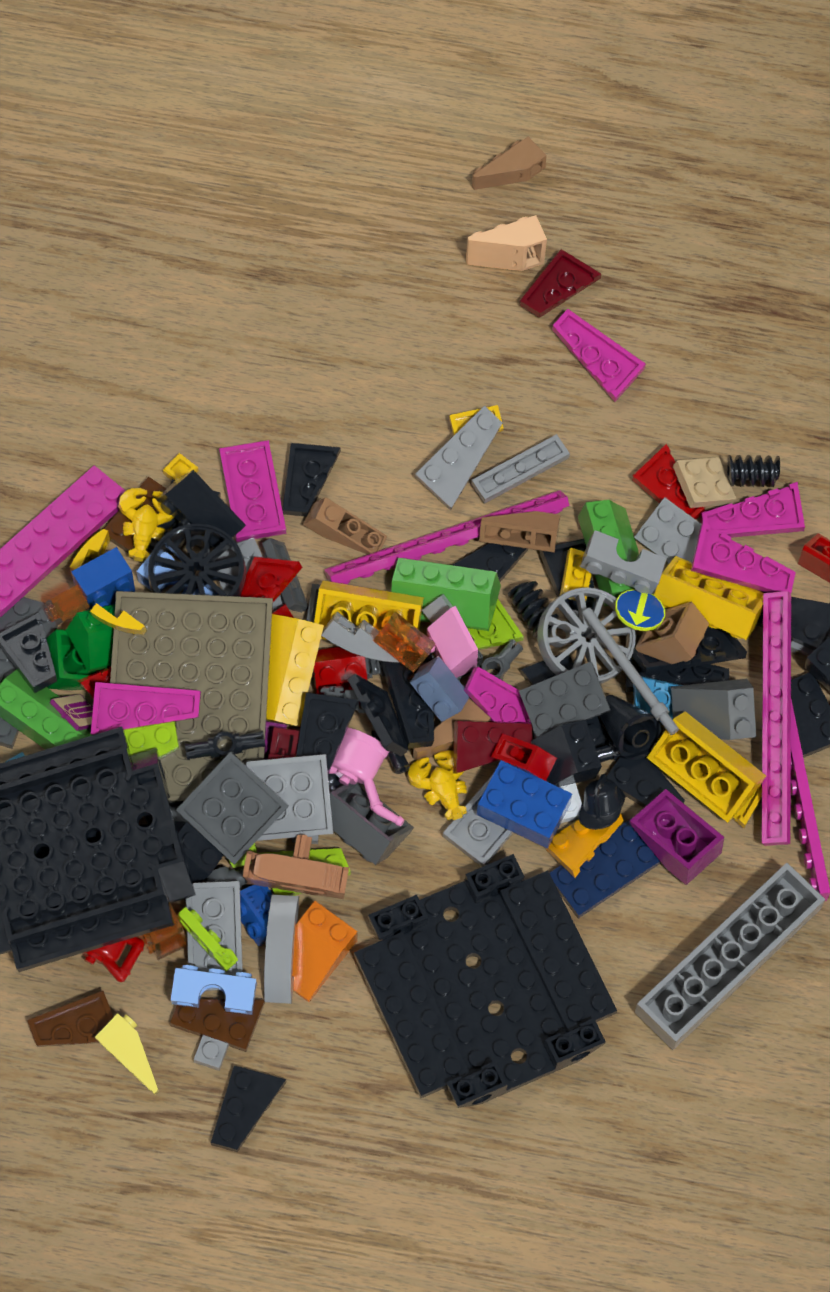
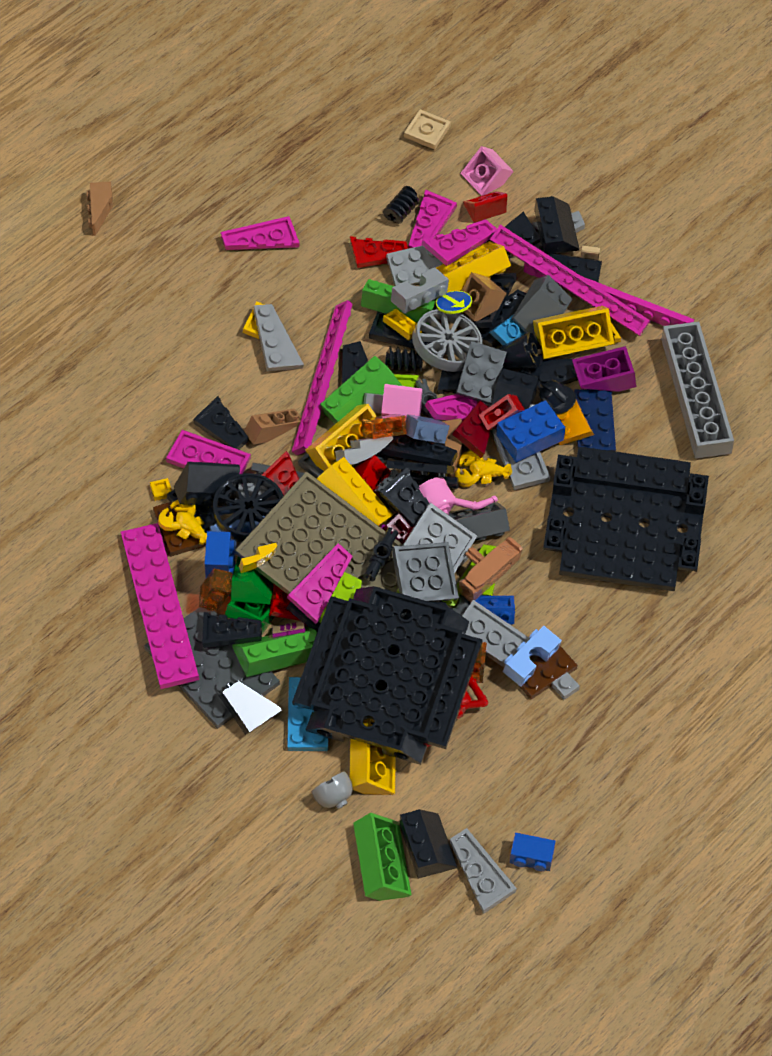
camera: 55 degrees left, 10 degrees down
reddish brown wing [27,991,114,1047] -> none
yellow slope [70,529,110,577] -> none
light yellow slope [95,1013,159,1095] -> none
lime hinge [177,907,238,972] -> none
black wing [211,1065,286,1152] -> none
light grey slope [264,895,299,1004] -> none
orange slope [292,901,358,1002] -> none
light nougat slope [466,215,547,271] -> none
light grey plate [471,434,570,504] -> none
medium nougat slope [479,511,560,552] -> none
dark red wing [519,249,601,318] -> none
light grey bar [582,607,679,735] -> none
tan plate [673,457,736,508] -> none

